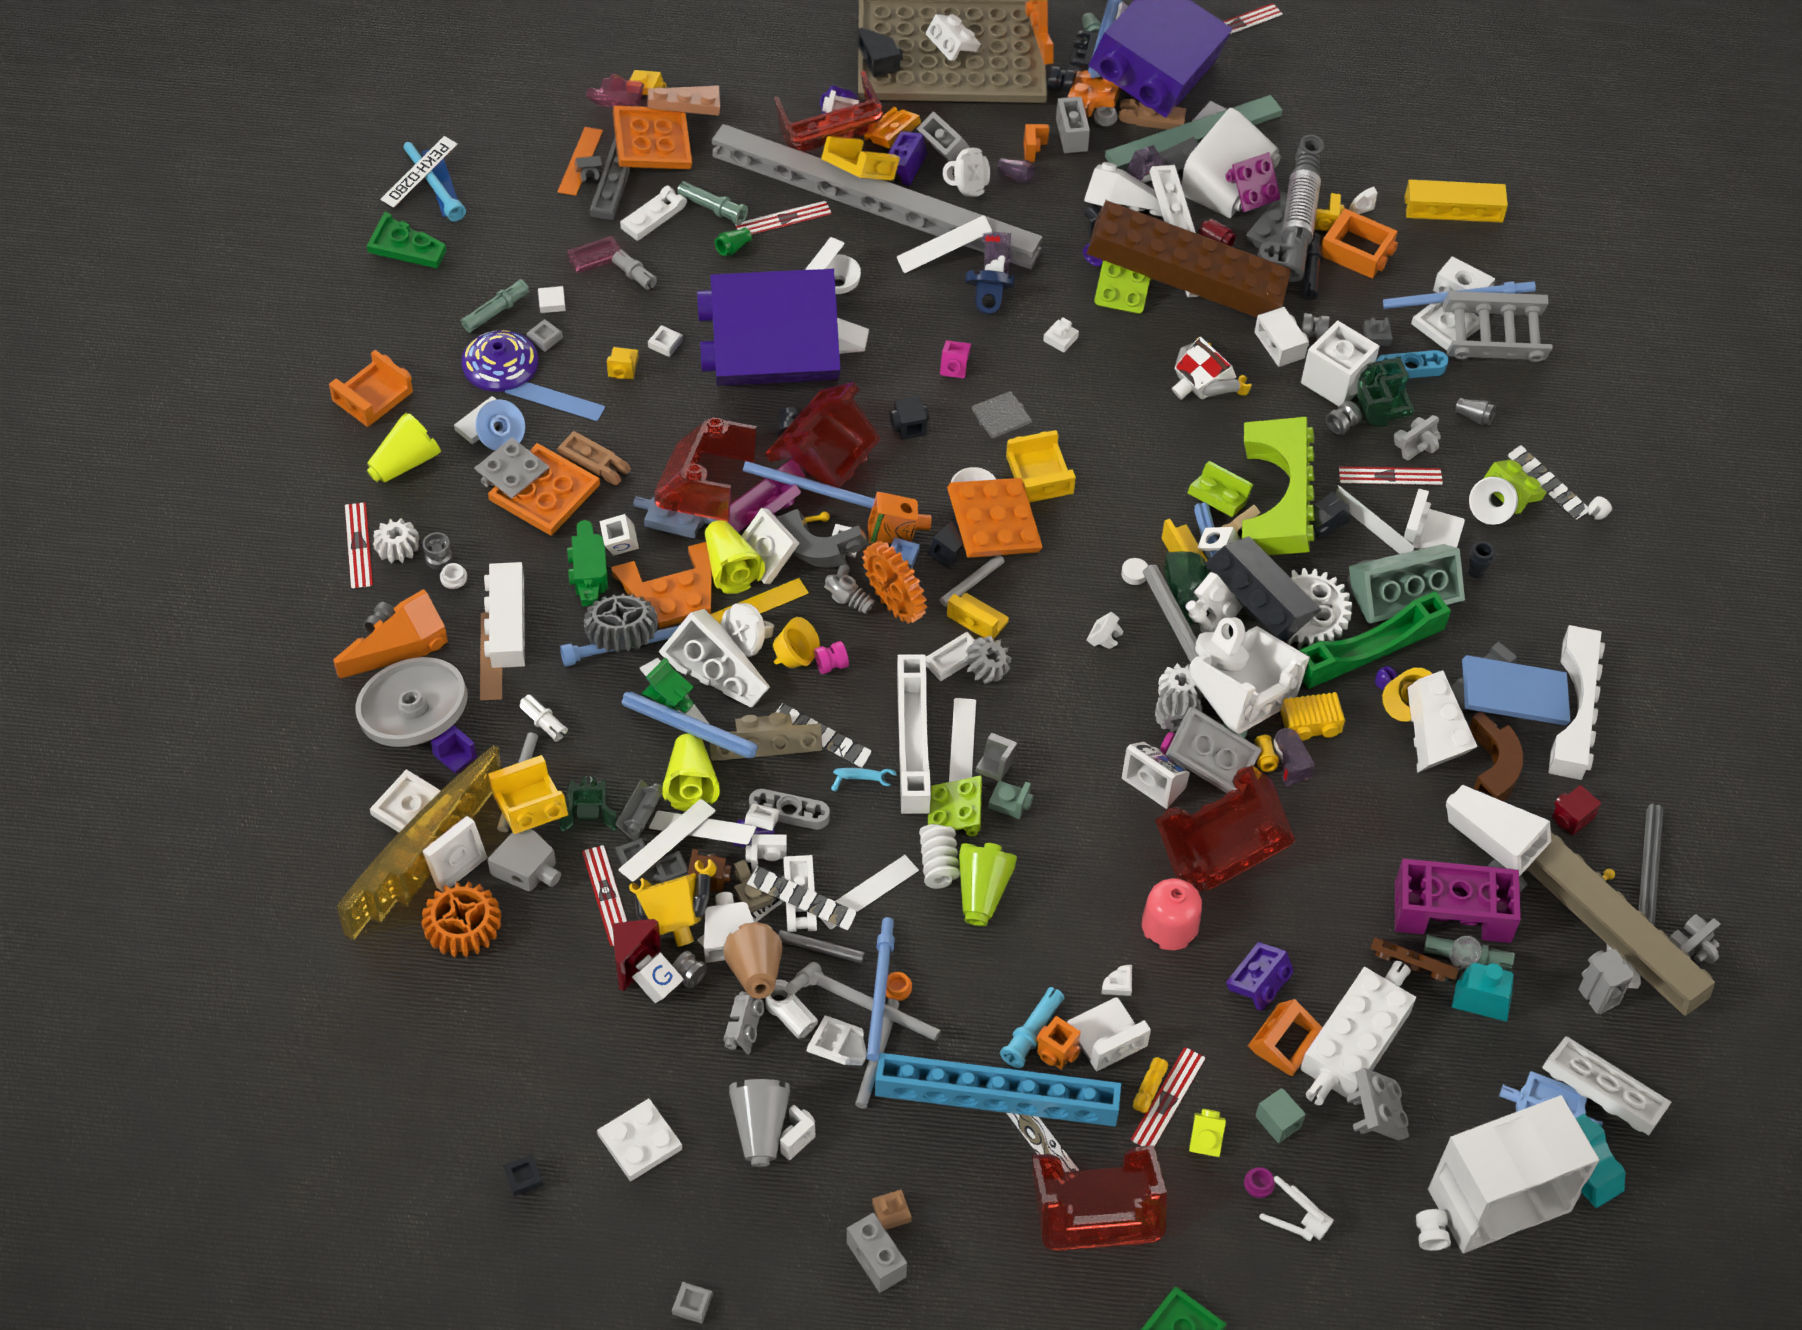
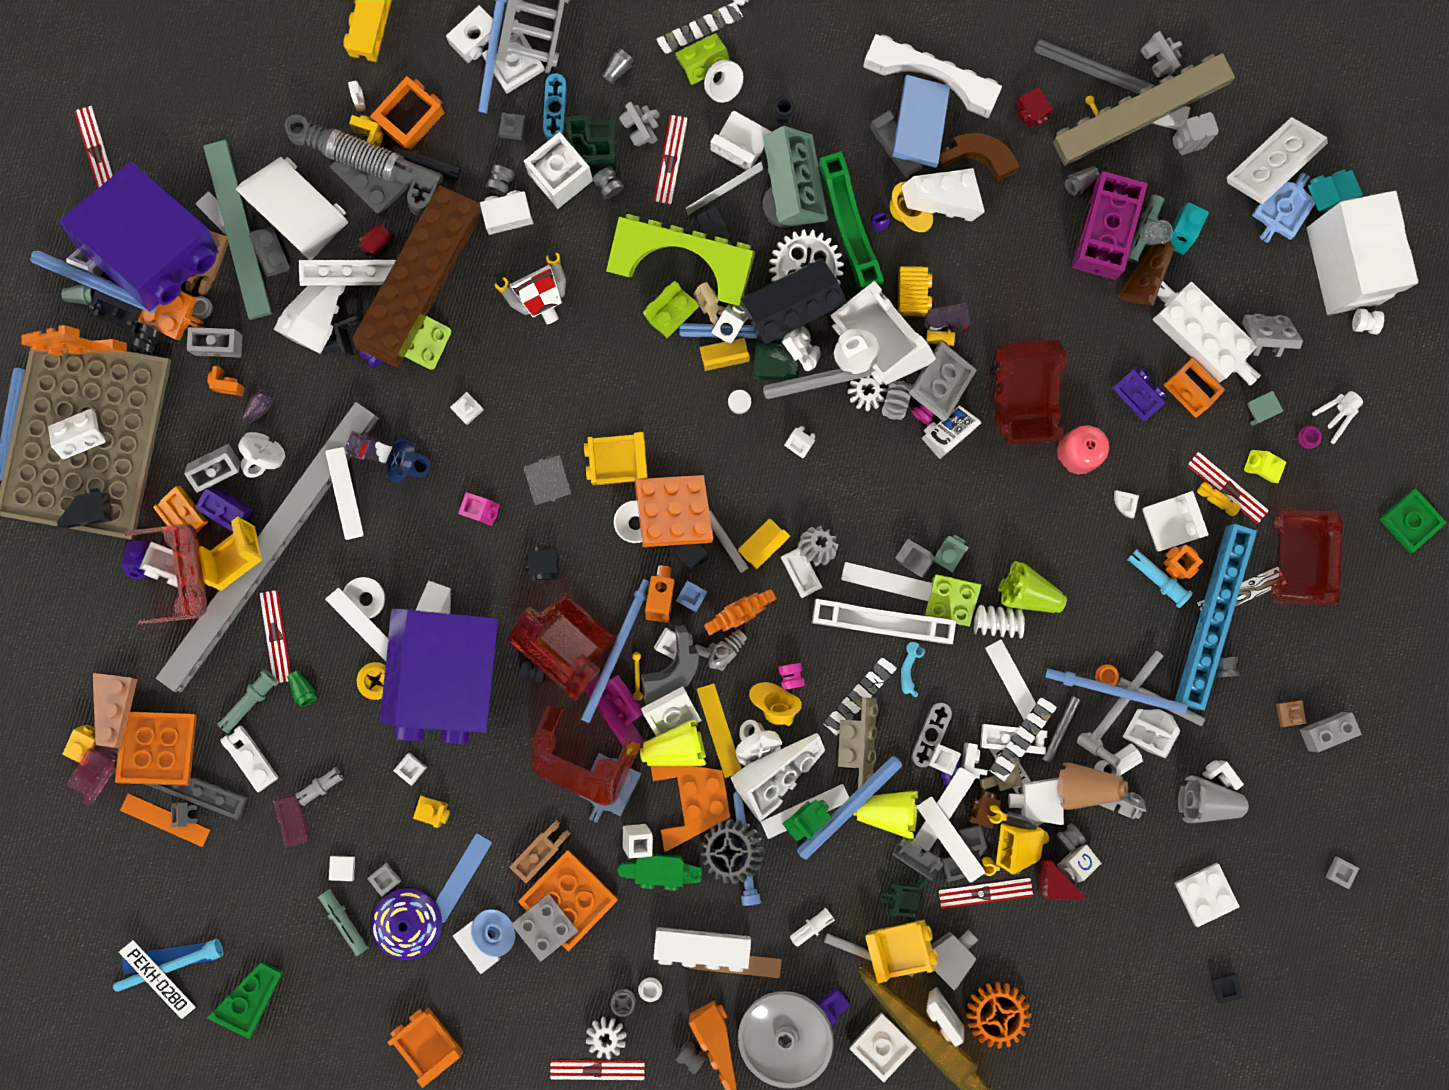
camera: 80 degrees left, 30 degrees up
neon yellow cone [367,413,441,483] -> none
clear purple leg [1127,145,1164,183] -> none
magenta hinge [1225,152,1281,212] -> none
white slope [1446,785,1551,876] -> none
none -> flat silver wheel [1215,657,1239,677]

